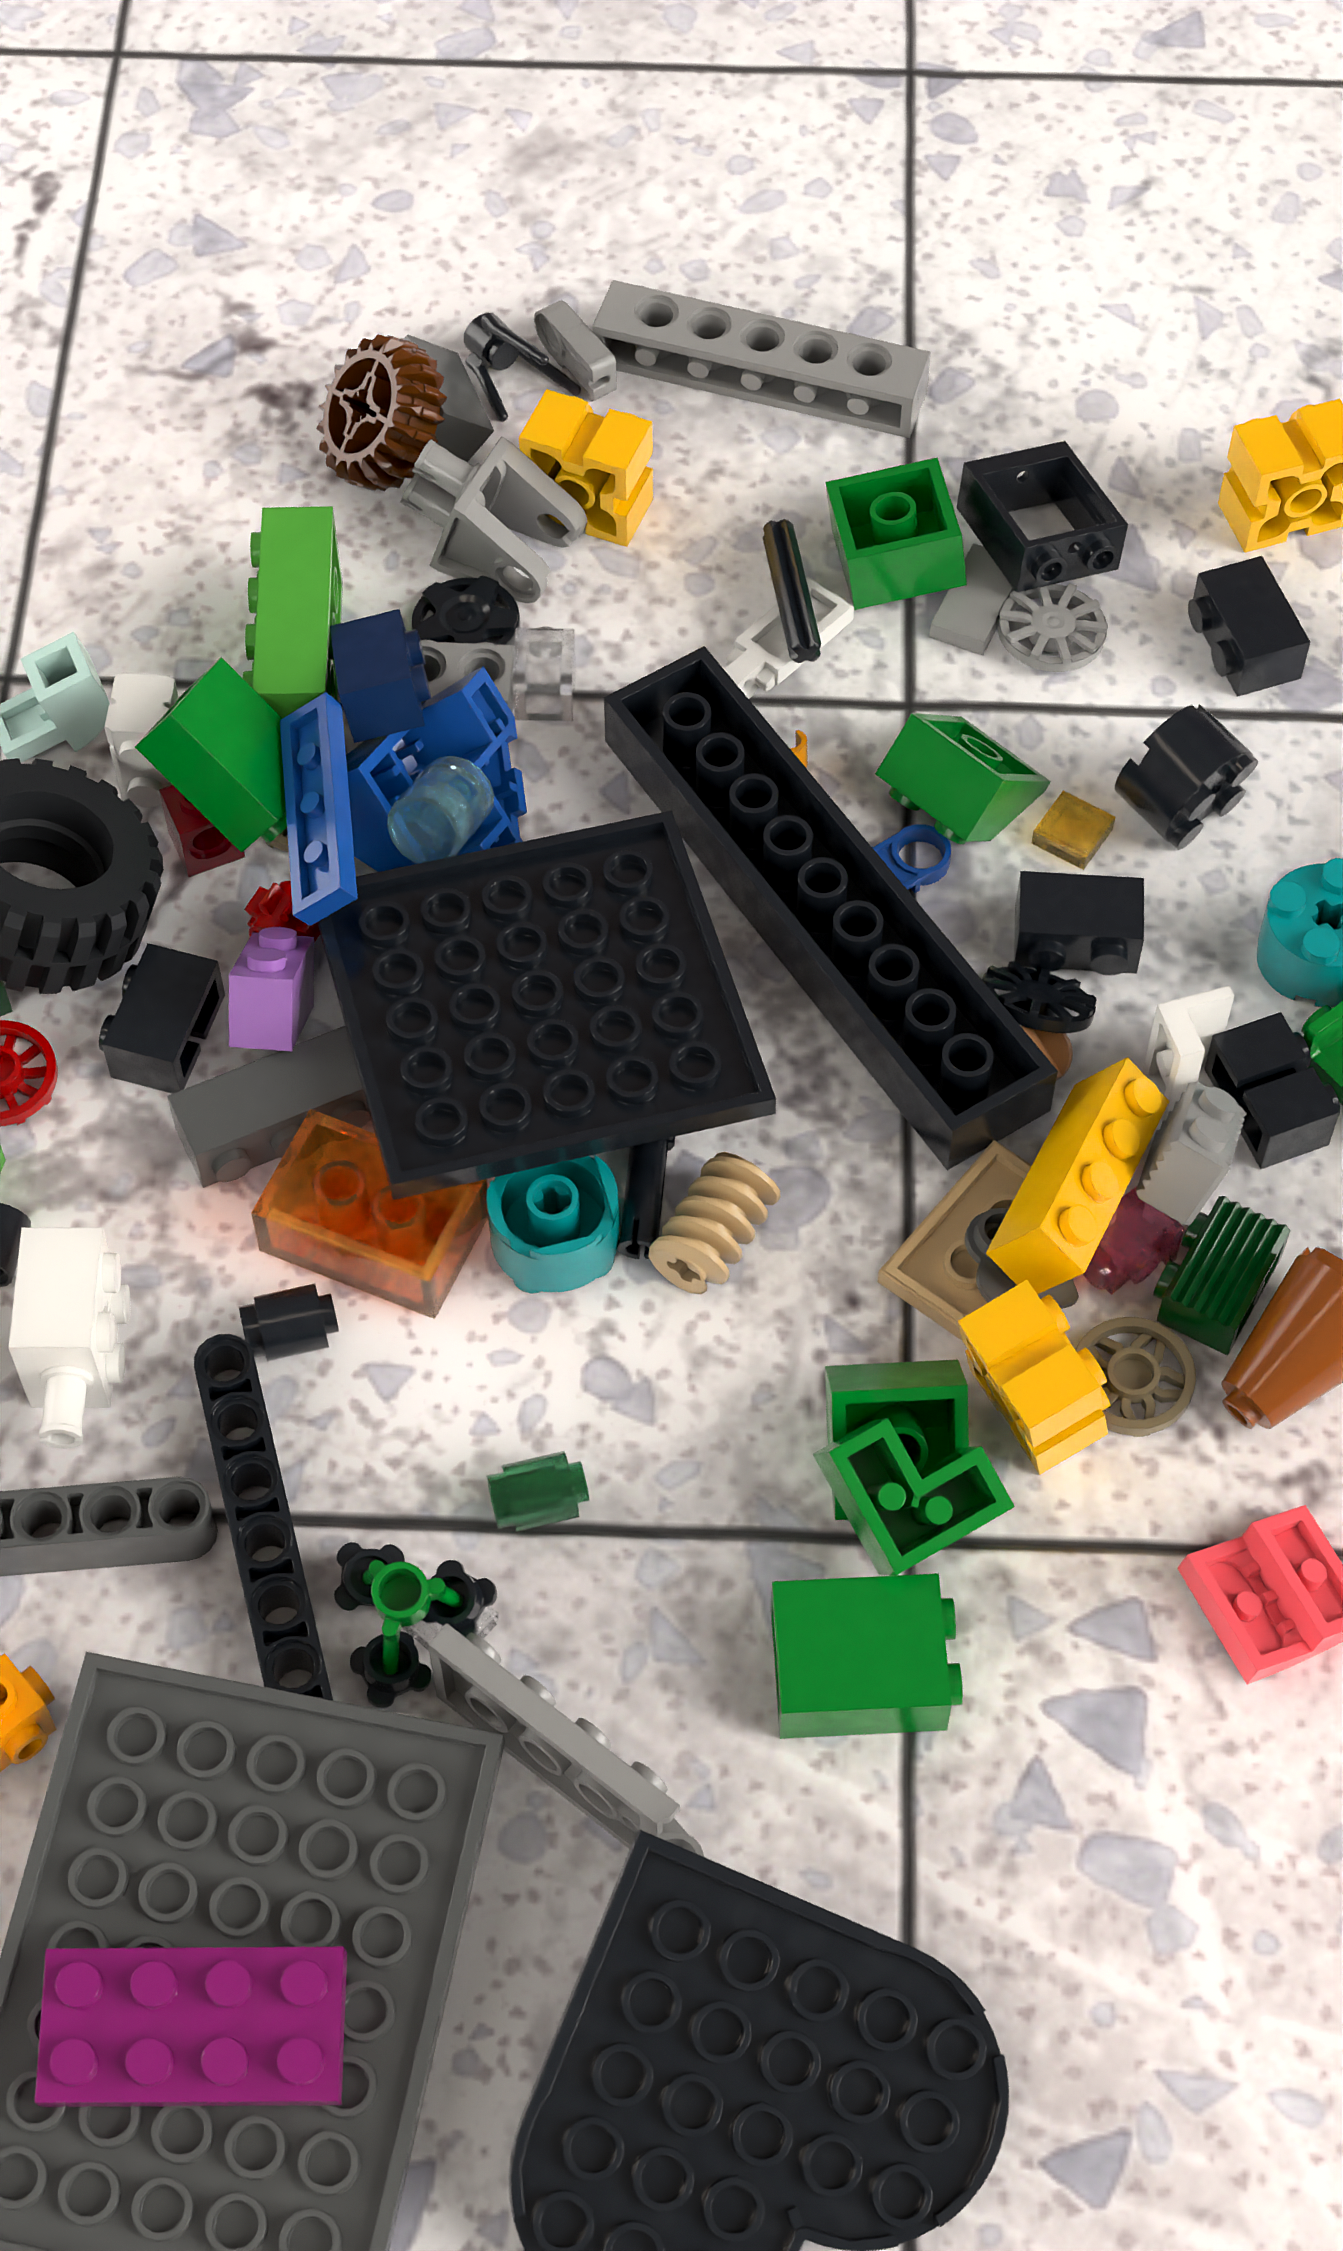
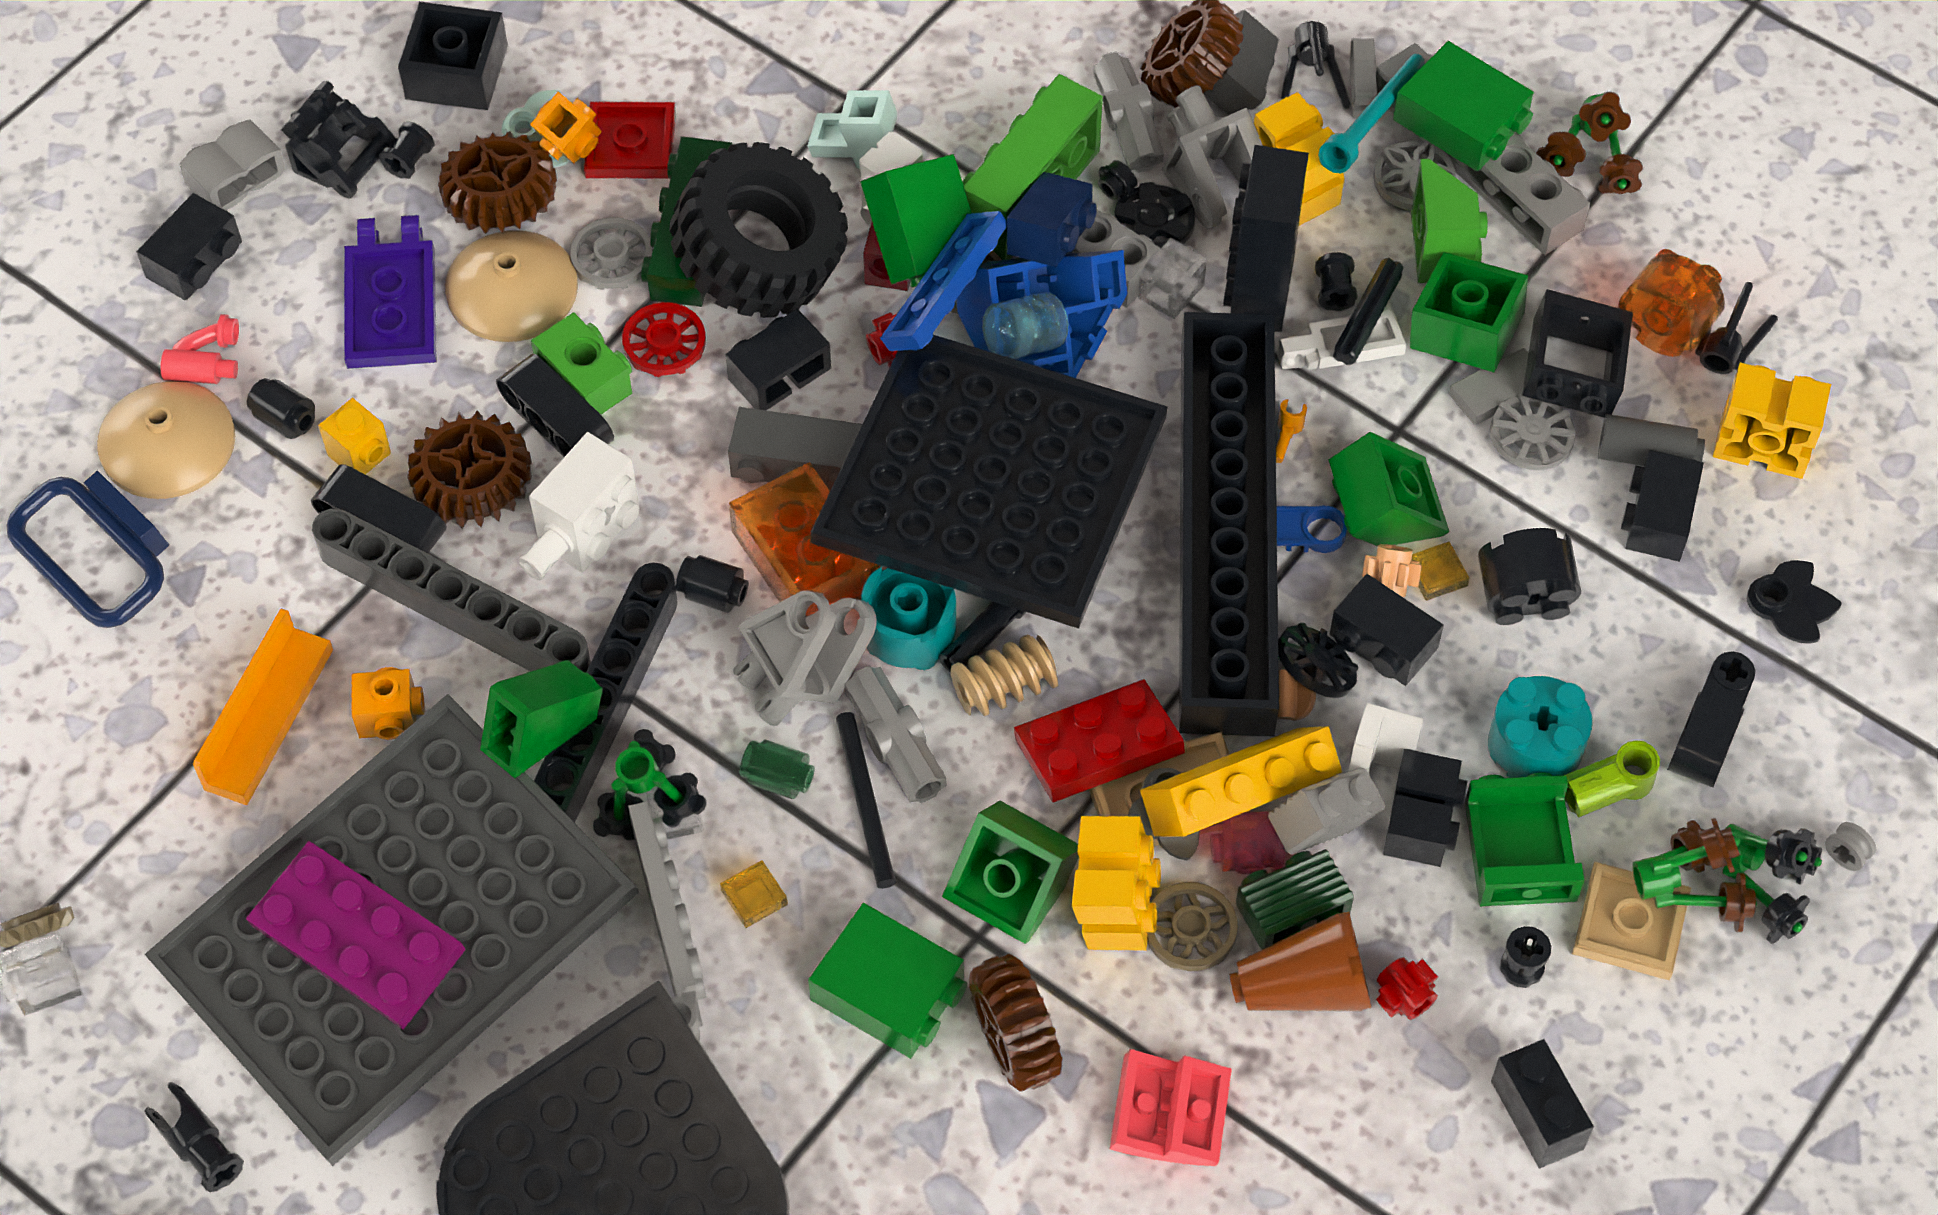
camera: 35 degrees right, 0 degrees up
medium lavender brick [229,927,314,1052] -> none
green brick [813,1418,1015,1576] -> none
none -> green slope [480,660,603,778]
none -> clear yellow tile [720,860,788,928]
none -> light grey piece [733,590,877,726]
none -> black bar [836,712,896,889]
none -> light grey piece [845,666,947,803]
none -> reddish brown gear [969,953,1063,1092]
none -> red plate [1014,679,1185,803]
none -> light grey piece [1093,52,1164,173]
none -> black plate [1098,160,1138,200]
none -> black brick [1223,145,1309,333]
none -> black bush [1315,252,1358,311]
none -> teal piece [1319,54,1425,173]
none -> light nougat gear [1362,544,1422,597]
none -> light grey wheel [1374,140,1456,211]
none -> green brick [1393,40,1534,172]
none -> bright green slope [1411,159,1488,283]
none -> reddish brown plant [1536,91,1643,194]
none -> dark grey brick [1598,414,1705,466]
none -> clear orange brick [1618,249,1725,357]
none -> black plant [1695,282,1778,374]

